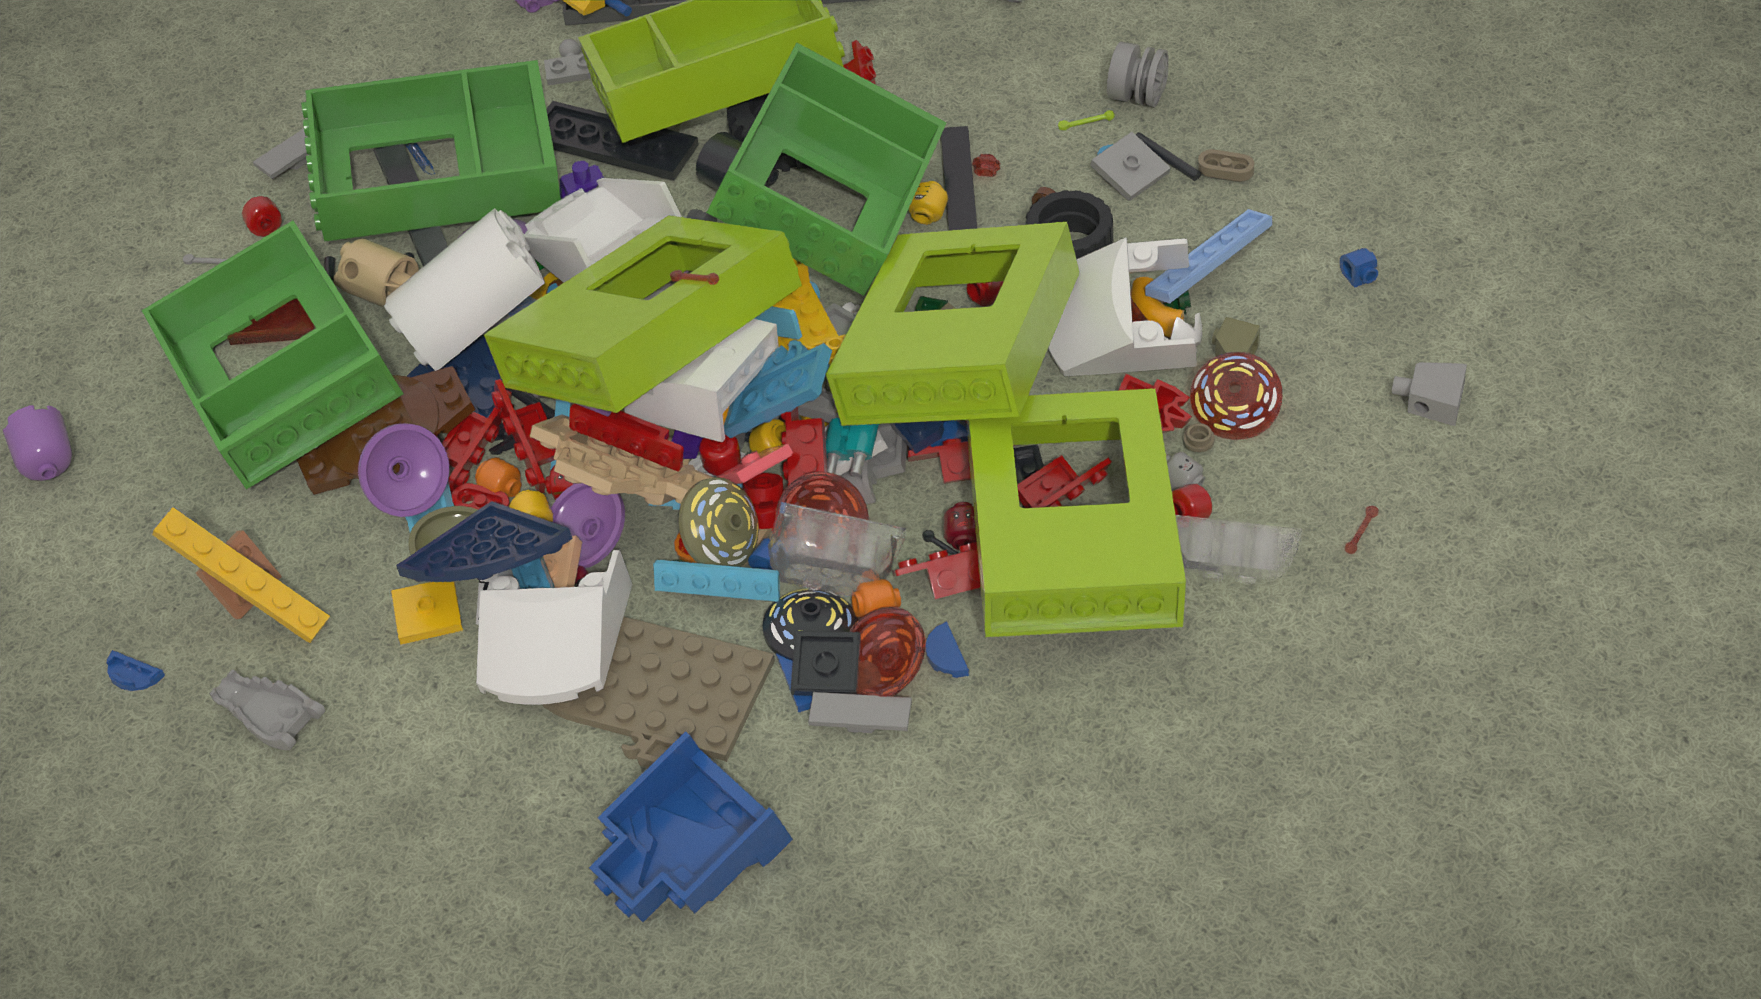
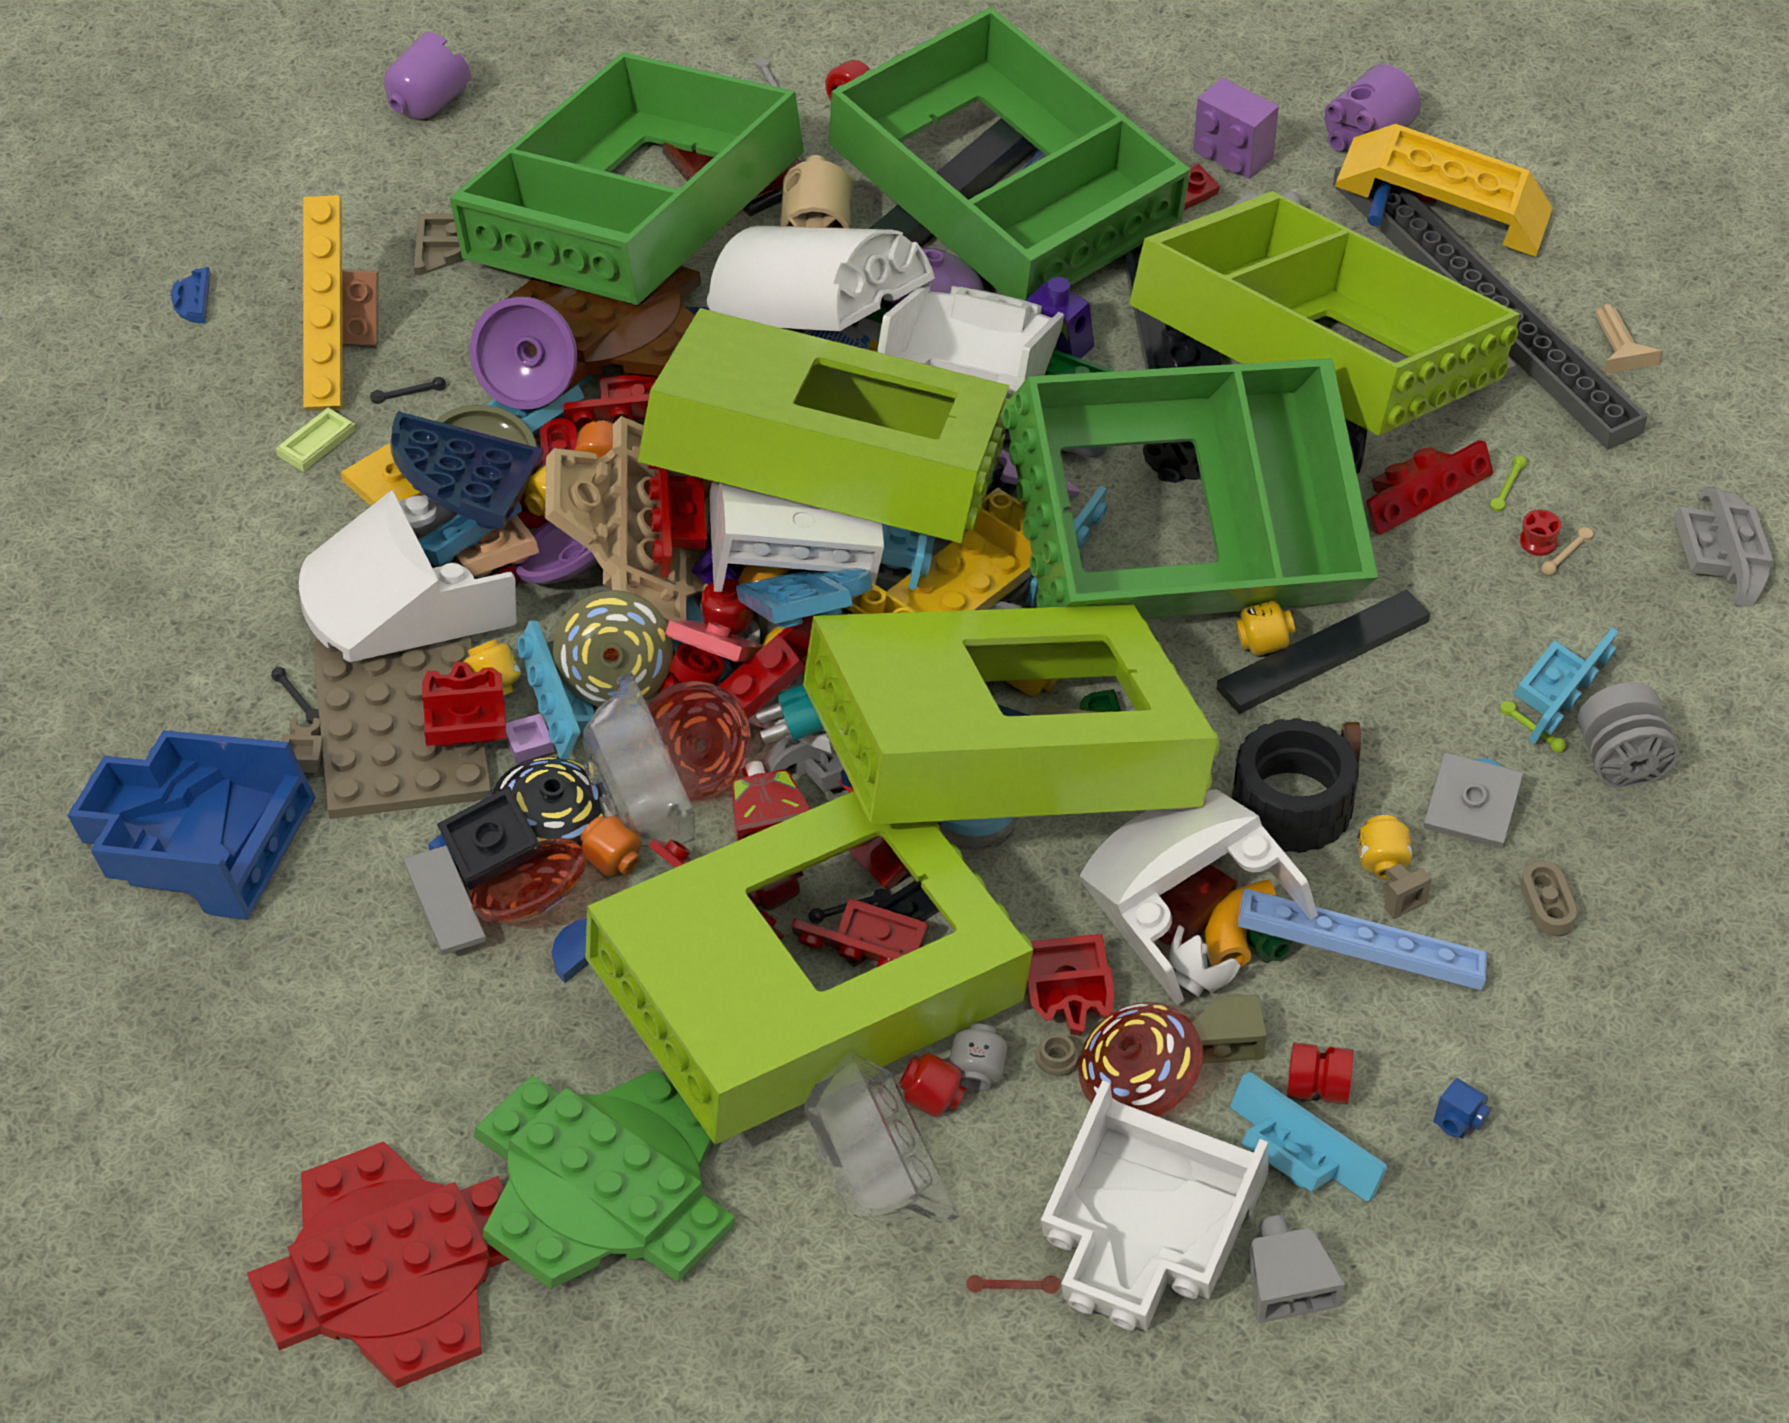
camera: 55 degrees right, 0 degrees up
light grey animal [209,669,325,750] -> none
clear red hinge [670,270,719,285] -> none
clear red plate [972,154,1001,177] -> none
black bar [1136,132,1202,181] -> none
none -> red plate [247,1141,510,1388]
none -> black hinge [271,667,319,724]
none -> yellowish green tile [276,407,356,472]
none -> black hinge [370,377,446,404]
none -> dark tan wing [414,213,465,275]
none -> red plate [422,661,507,747]
none -> yellow head [464,638,521,695]
none -> bright green plate [474,1069,735,1289]
none -> lavender plate [506,713,554,763]
none -> red torso [732,761,811,841]
none -> white panel [1041,1080,1268,1331]
none -> medium lavender brick [1193,77,1279,179]
none -> medium azure bracket [1230,1072,1387,1201]
none -> red wheel [1287,1042,1354,1105]
none -> yellow head [1357,815,1413,879]
none -> dark tan tile [1383,863,1432,919]
none -> lime hinge [1490,455,1527,512]
none -> medium azure bracket [1513,627,1619,744]
none -> red wheel [1520,509,1561,556]
none -> tan hinge [1541,527,1593,576]

